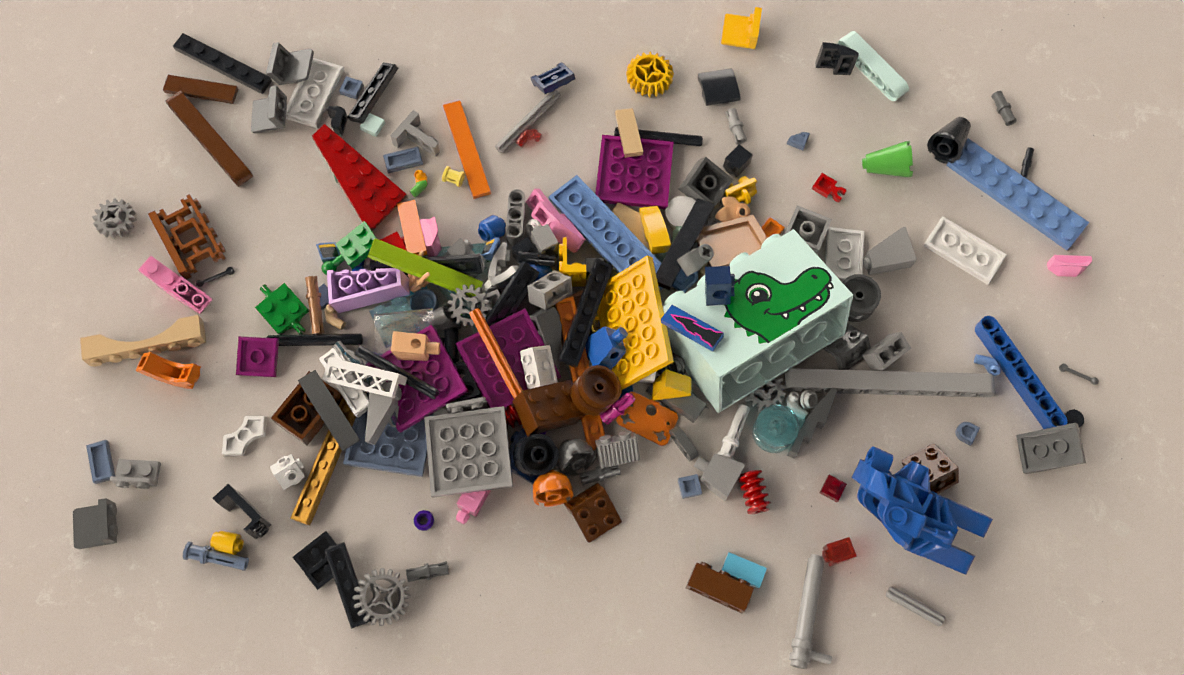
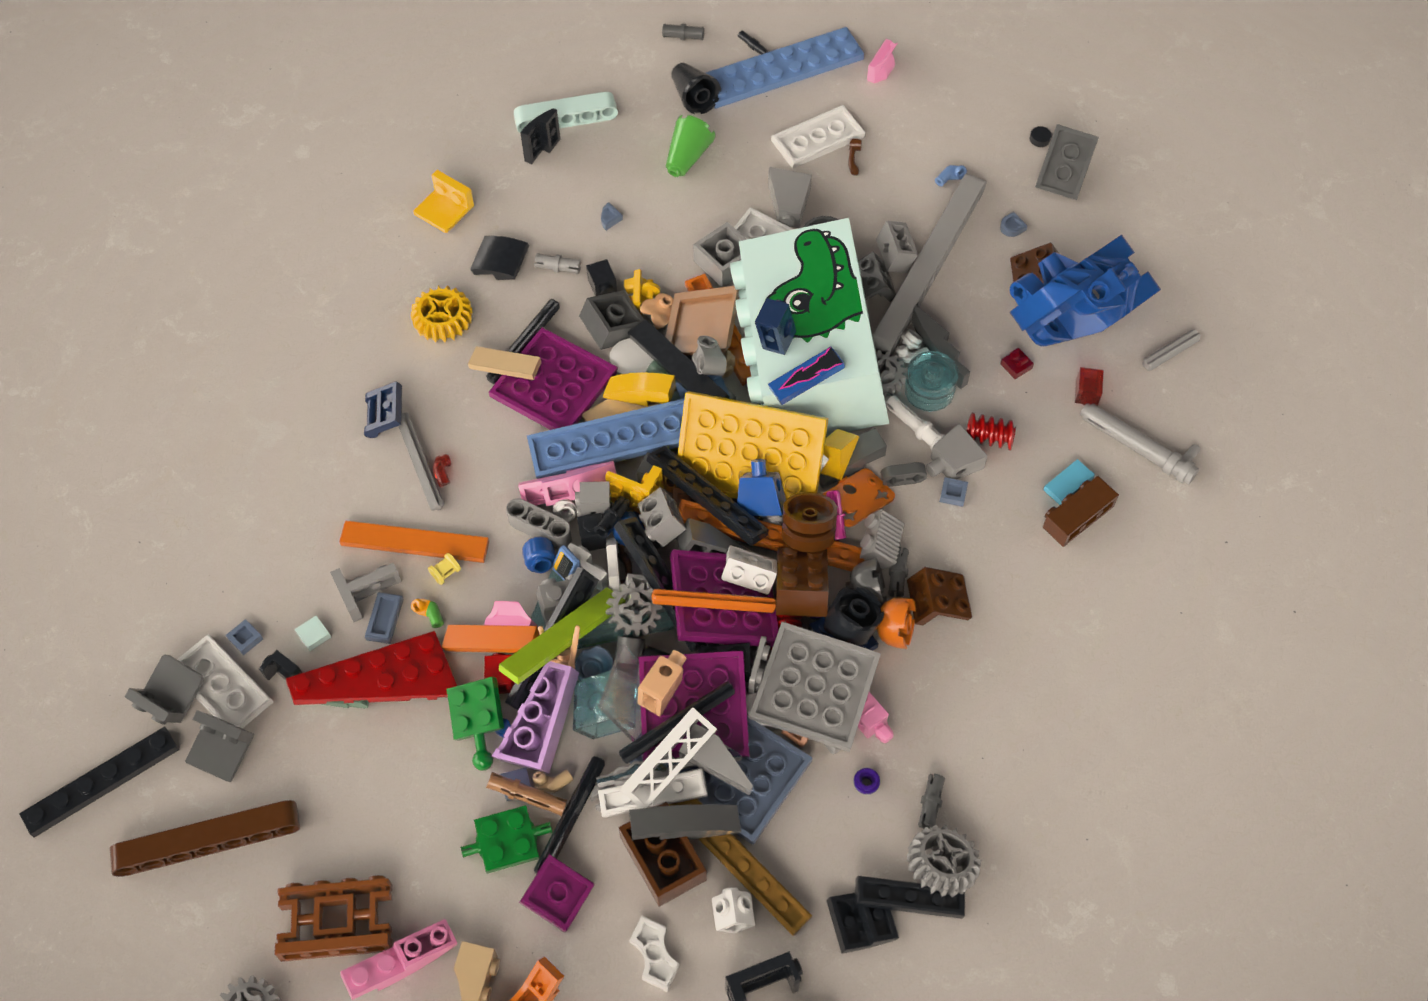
camera: 60 degrees left, 10 degrees down
reddish brown tile [163,75,238,104] -> none
black hinge [196,267,234,287] -> none
slope [316,242,340,263] -> none
black tile [347,62,399,123] -> none
red plate [812,173,847,202] -> none
blue beam [975,316,1067,429] -> none
dark grey hinge [1059,363,1099,385] -> none
none -> reddish brown piece [848,139,862,176]

